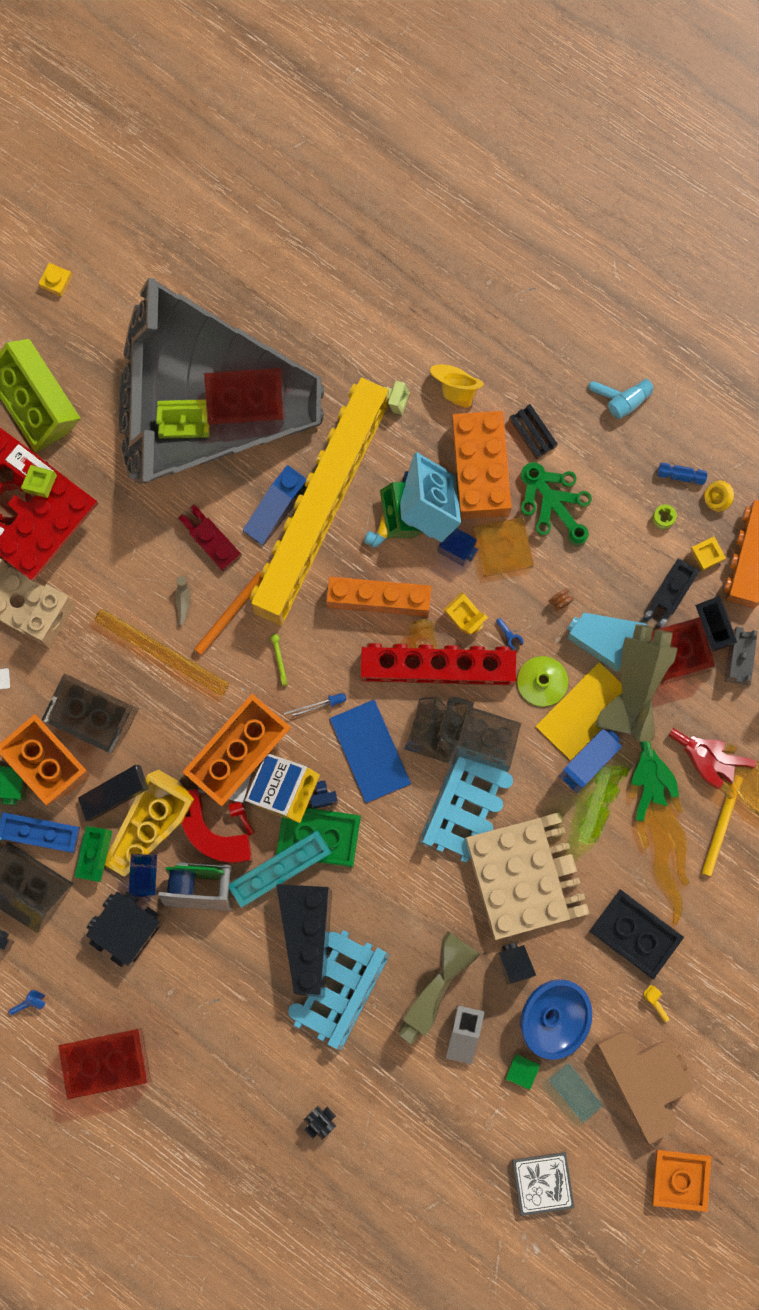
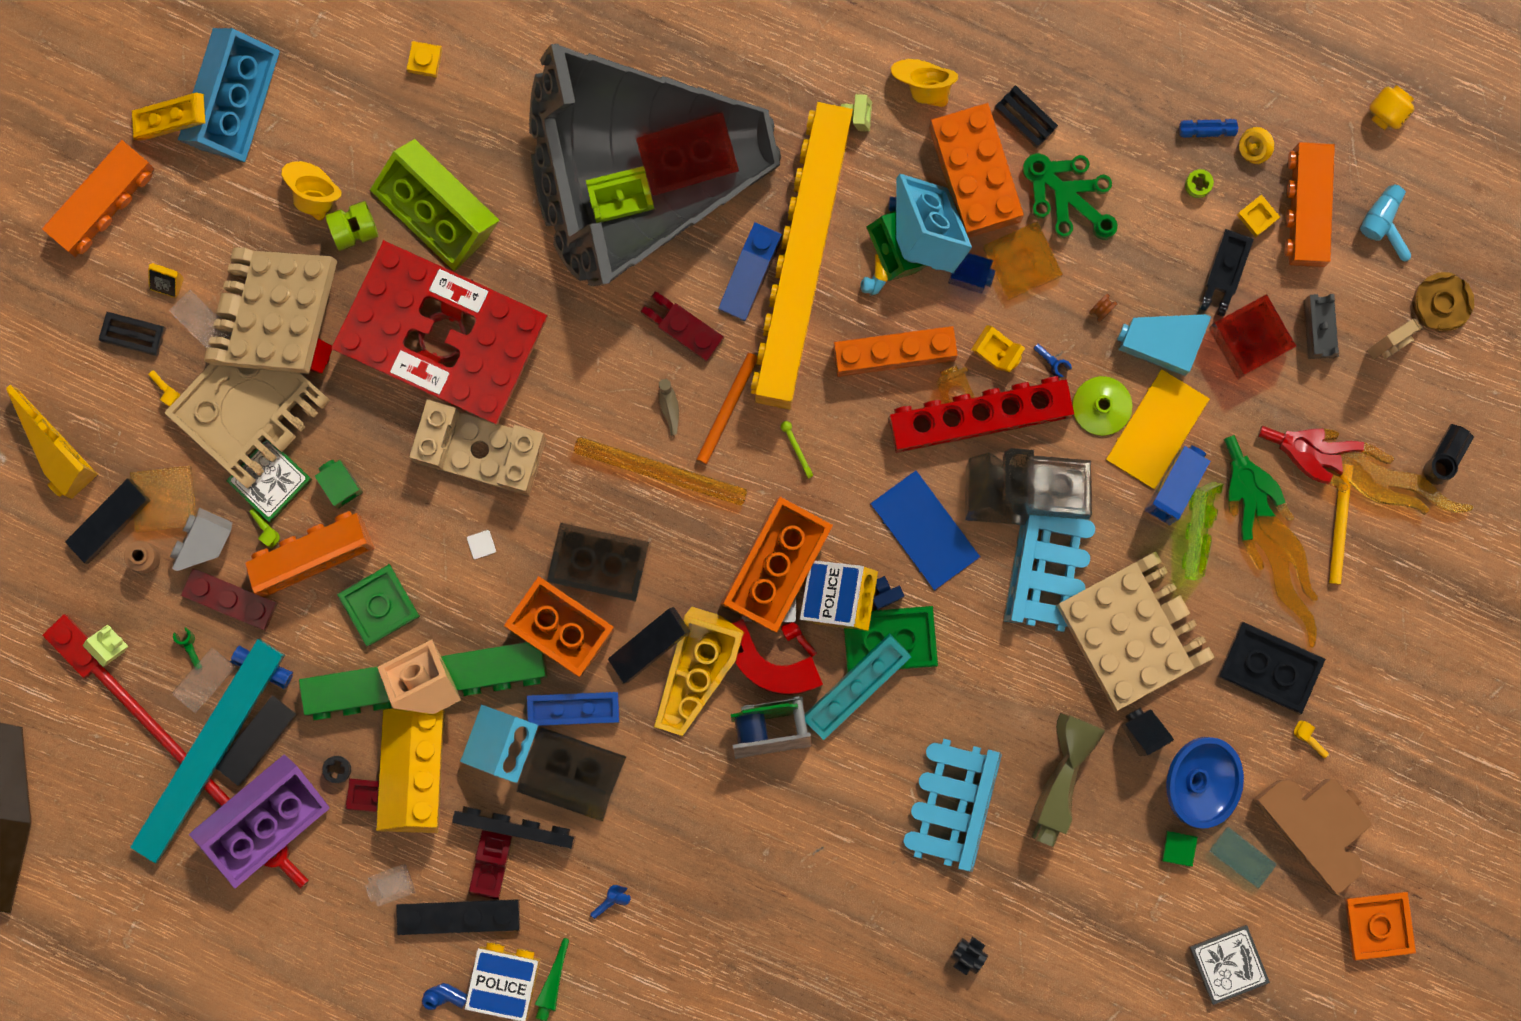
camera: 15 degrees left, 5 degrees up
lime plate [21,465,57,498] -> none
clear red brick [58,1028,152,1100] -> none
green plate [74,826,113,883] -> none
black brick [86,891,163,968] -> none
clear blue brick [129,854,157,897] -> none
black wedge [276,884,332,997] -> none
piece [284,693,347,716] -> none
light grey slope [446,1005,485,1064] -> none
medium azure piece [588,379,653,419] -> none
olive hips [596,624,677,742] -> none
black slope [695,596,738,652] -> none

